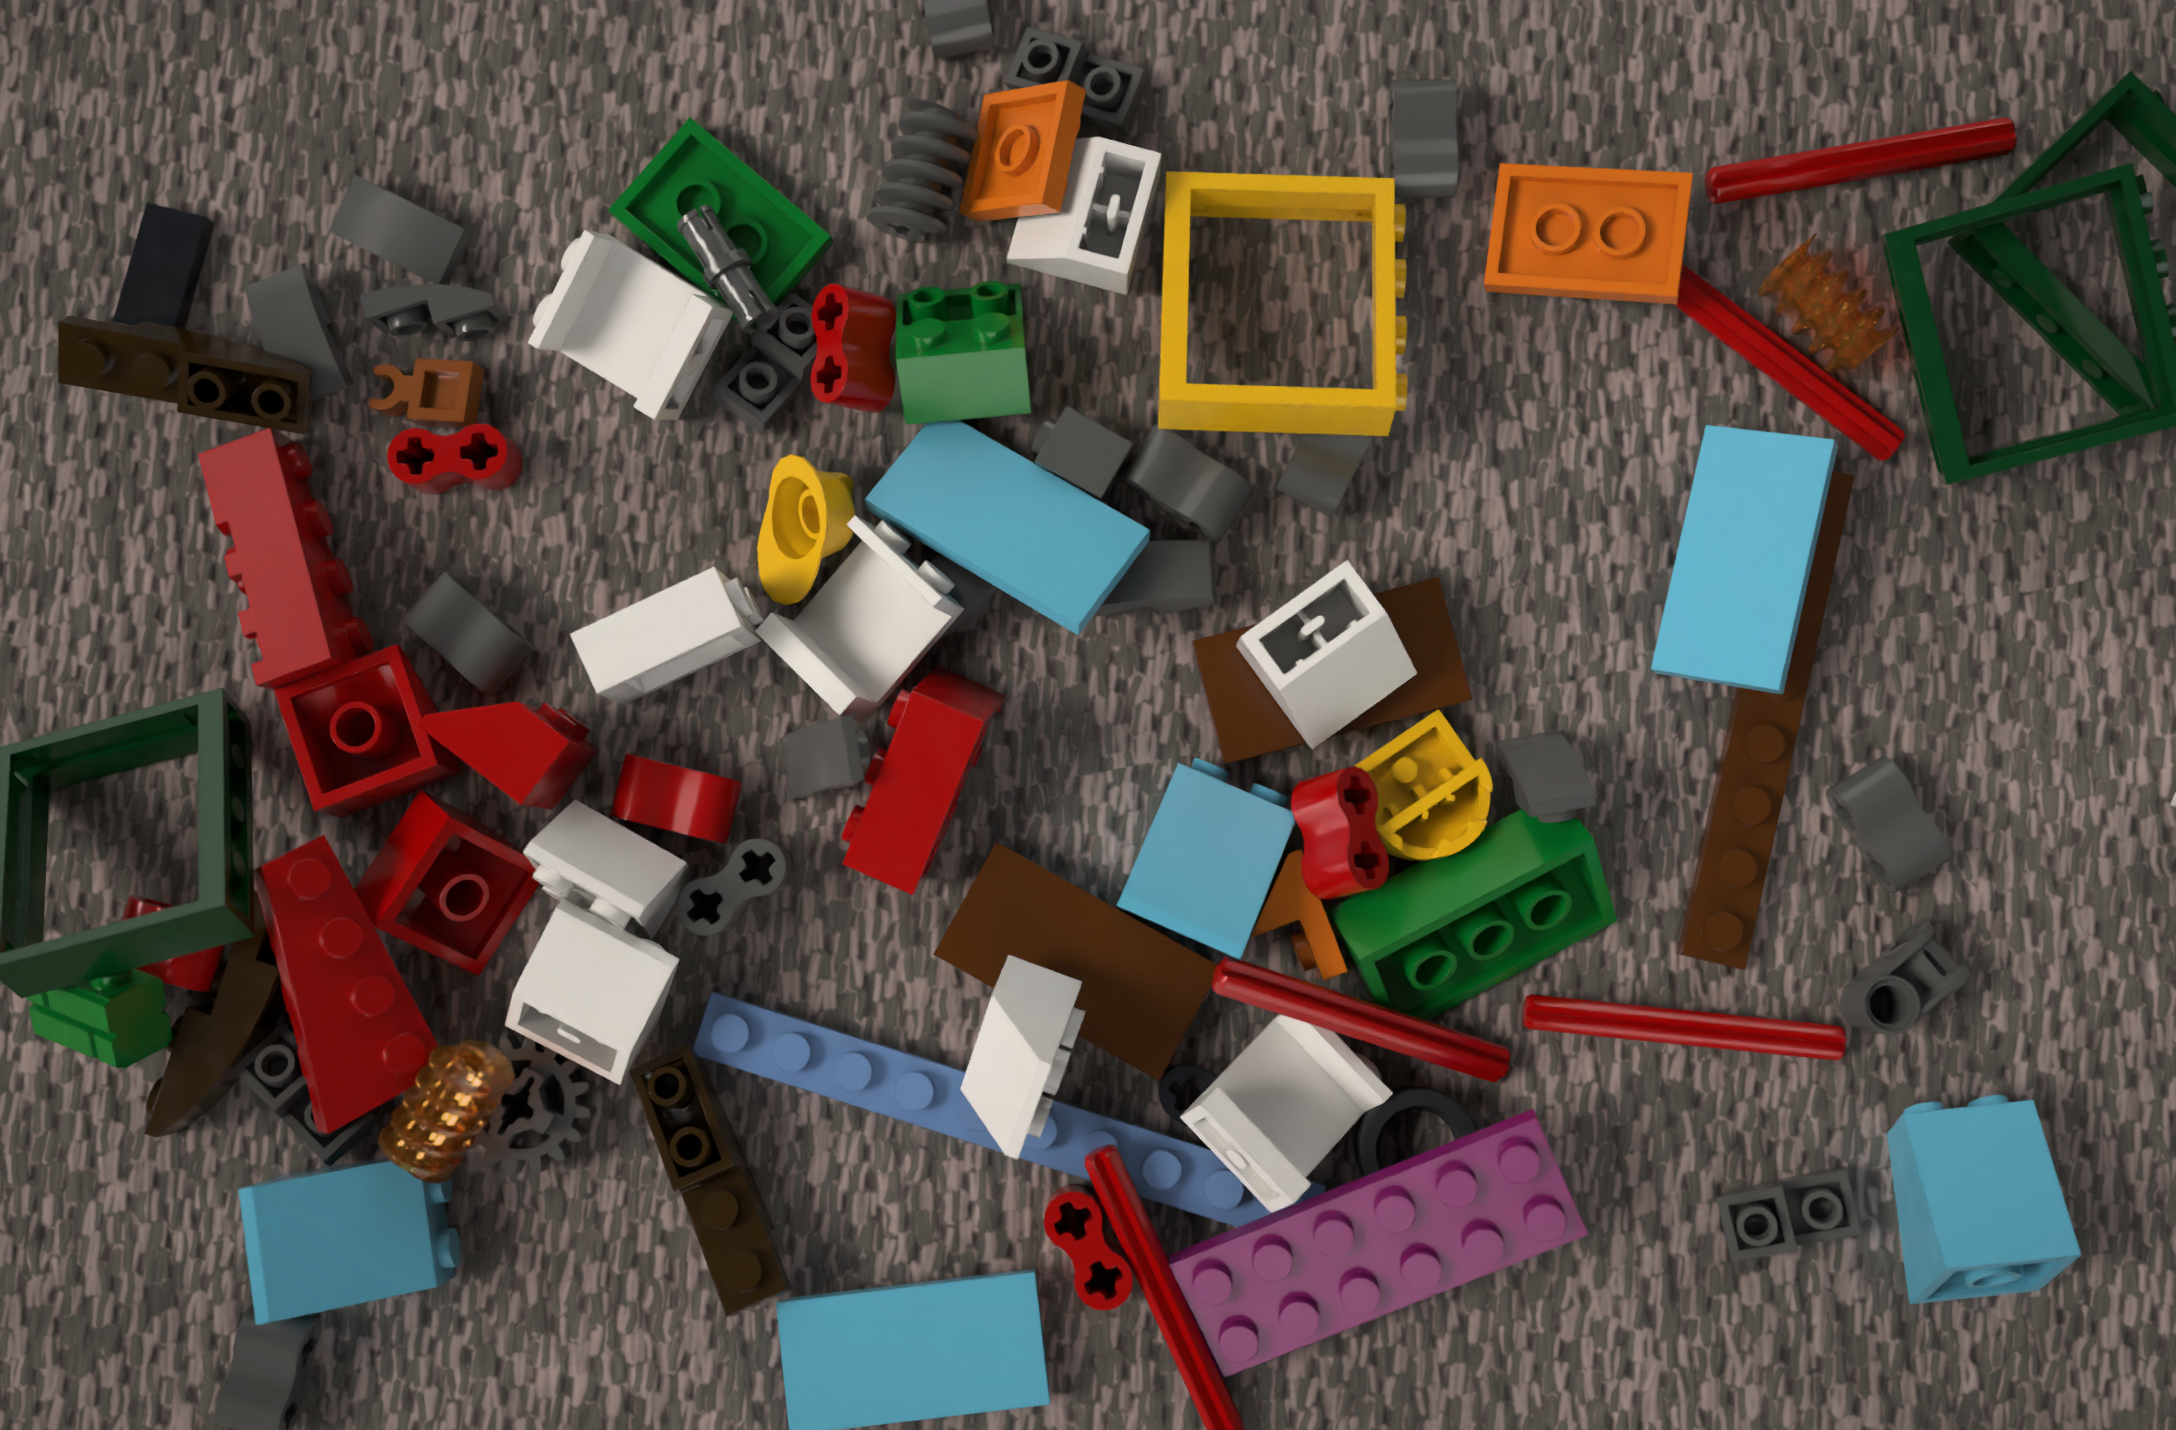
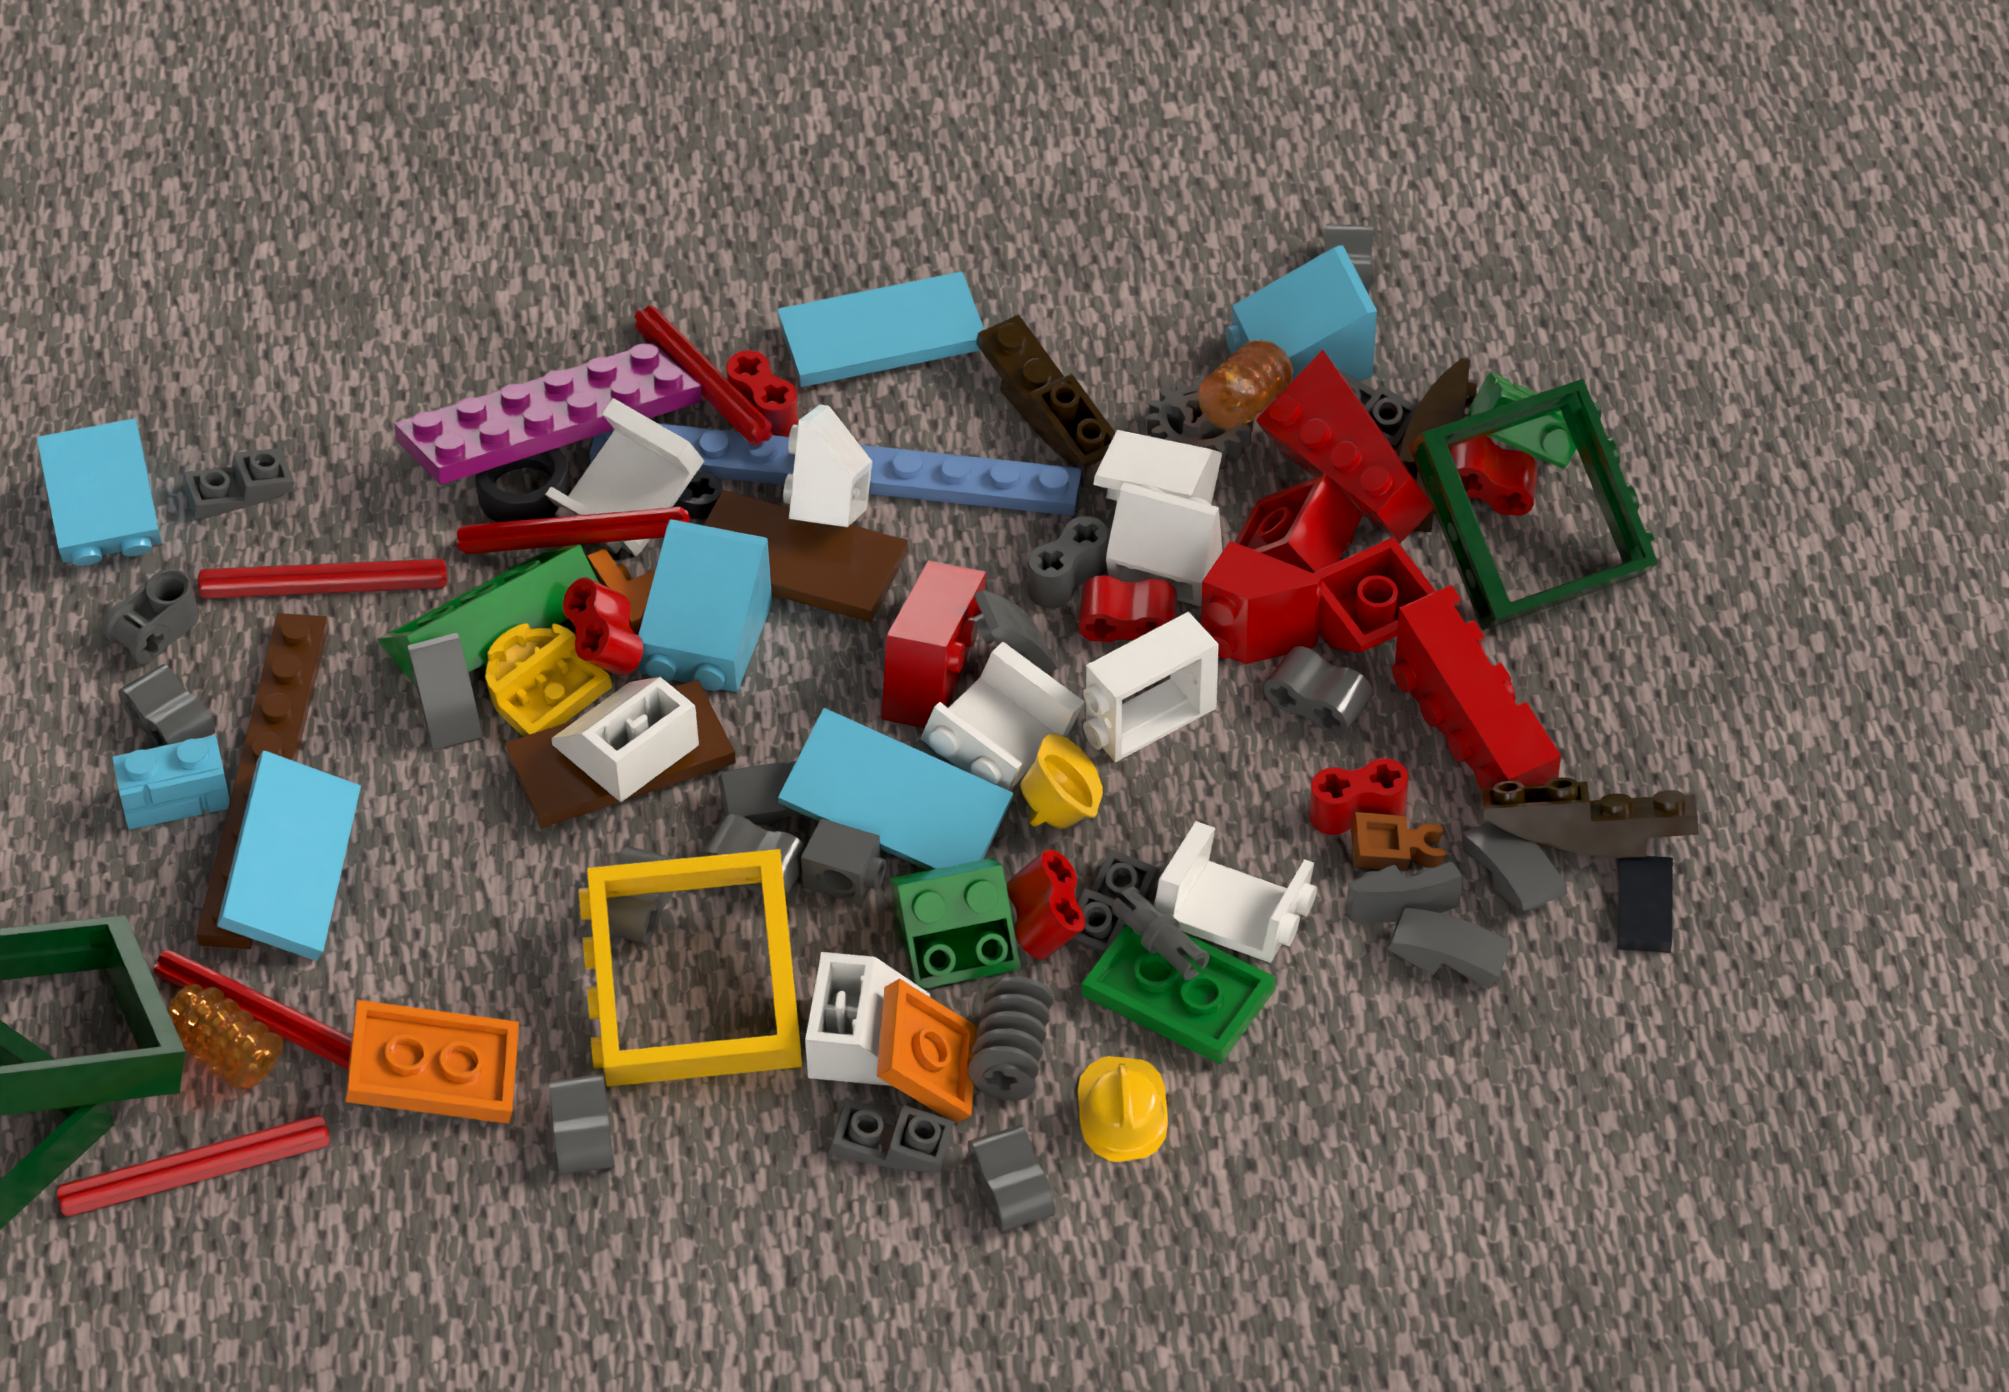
camera: 165 degrees right, 35 degrees down
none -> medium azure brick [113,735,230,830]
none -> yellow piece [1078,1056,1168,1162]

